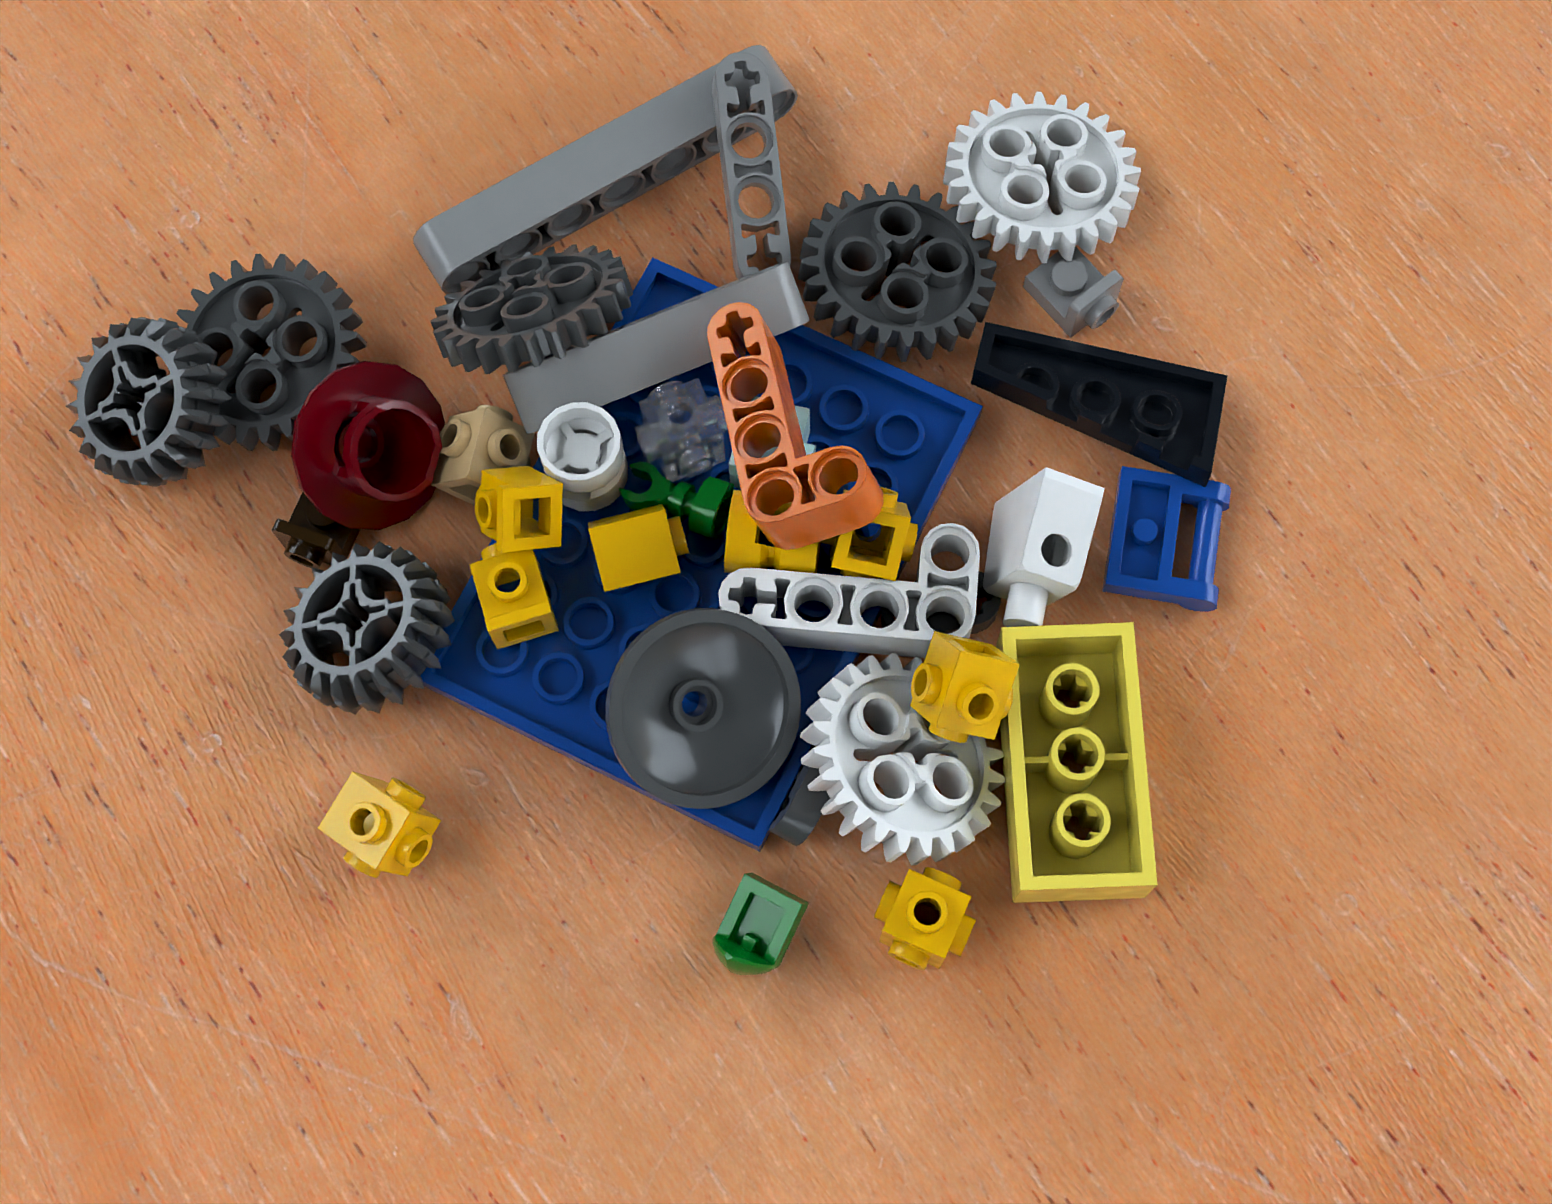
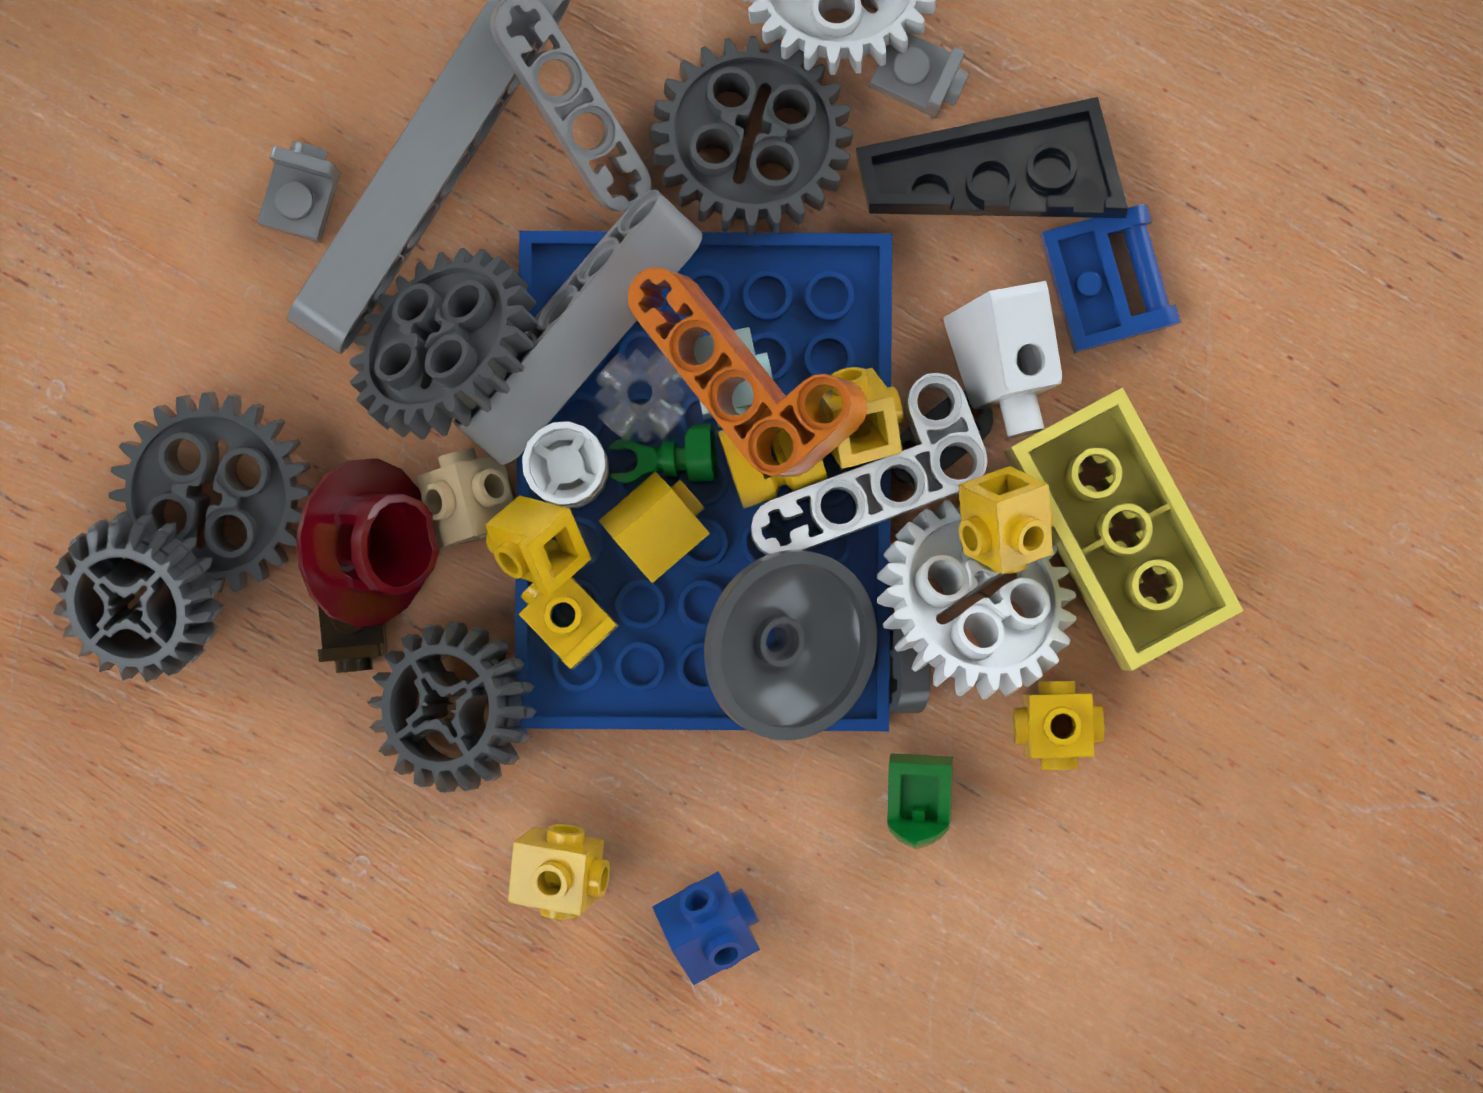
camera: 30 degrees left, 15 degrees up
none -> light grey bracket [257,141,341,243]
none -> blue brick [652,871,760,985]

